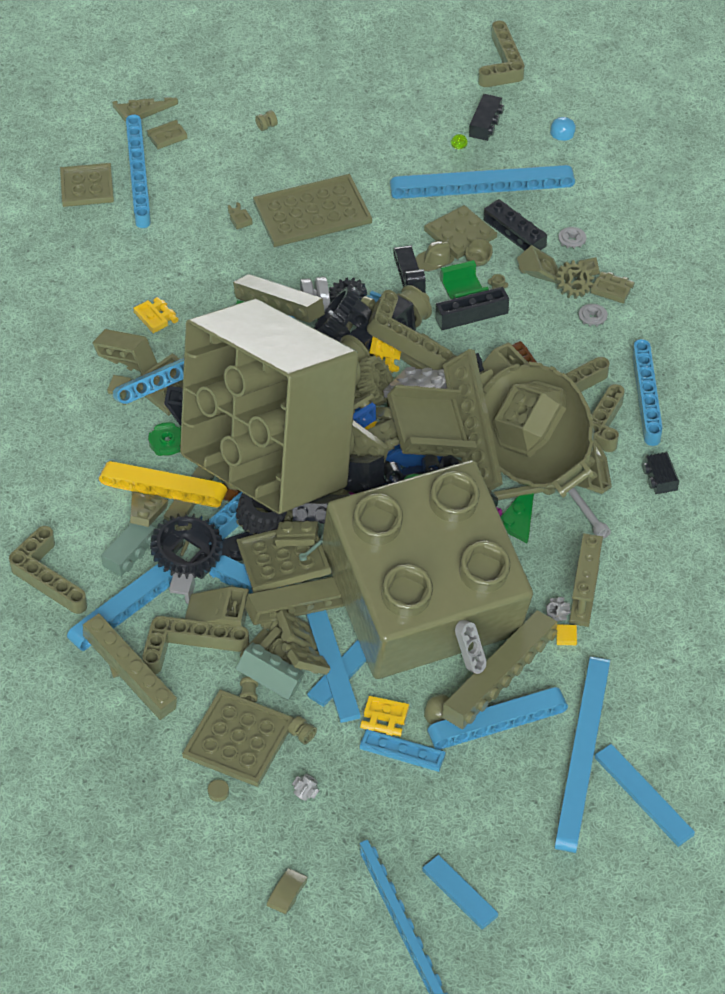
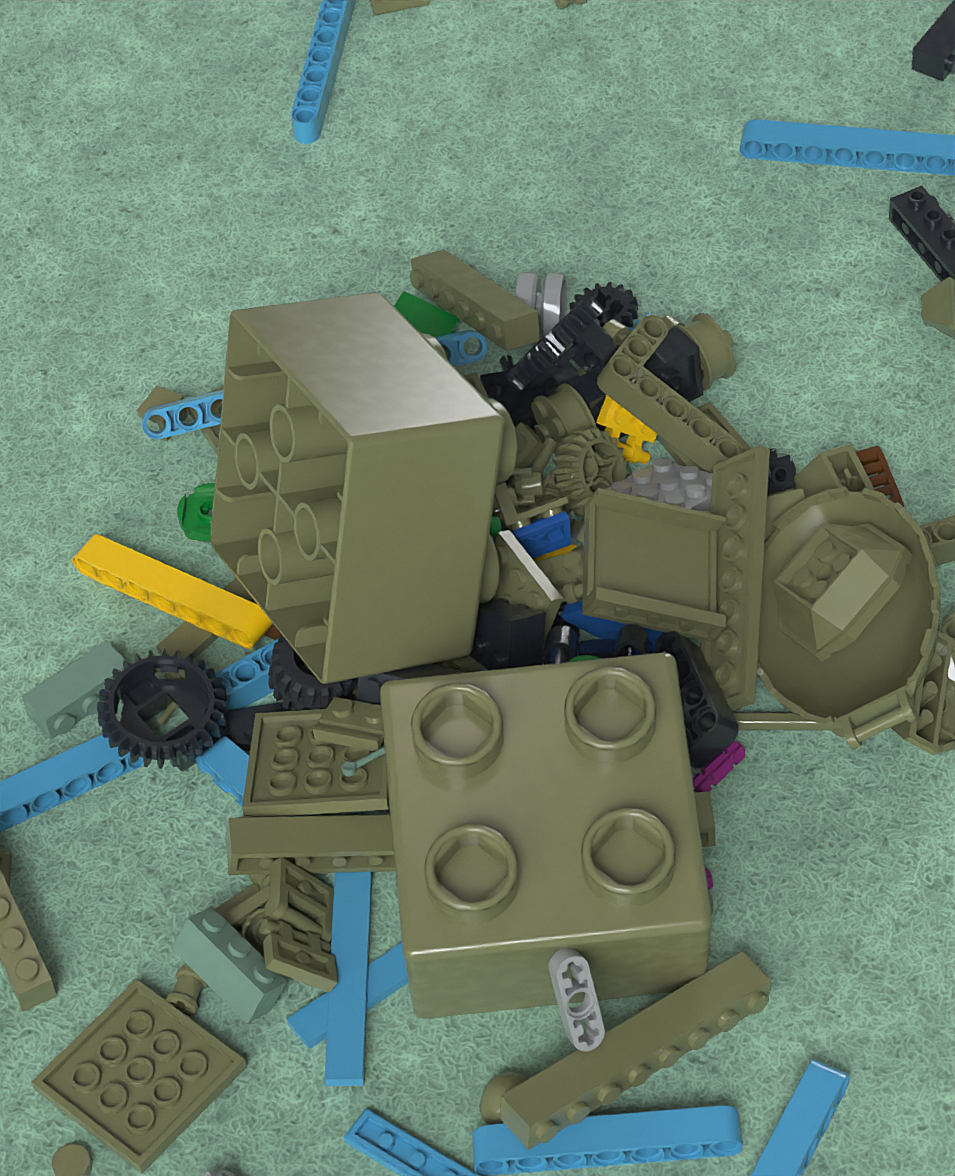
camera: 20 degrees right, 0 degrees up
olive plate [60,163,114,207] -> none
olive wedge [92,329,158,375] -> none
olive wing [130,492,168,527] -> none
yellow plate [133,297,179,333] -> none
olive beam [143,616,249,674] -> none
light grey panel [169,573,195,604] -> none
olive slope [185,587,249,627] -> none
olive plate [228,202,253,229] -> none
olive plate [253,174,372,247] -> none
olive wheel [288,716,317,744] -> none
yellow plate [360,696,409,737] -> none
black beam [393,245,426,293] -> none
olive piece [416,241,455,271] -> none
olive plate [424,205,497,259] -> none
black brick [435,287,509,331] -> none
green panel [440,260,489,300] -> none
clear neon green plate [451,134,468,149] -> none
olive hair [465,238,493,266] -> none
olive plate [488,274,508,289] -> none
green wing [501,493,534,544] -> none
light grey gear [546,597,571,621] -> none
yellow tile [556,625,577,645] -> none
light grey piece [568,488,611,539] -> none
olive fence [569,533,603,627] -> none

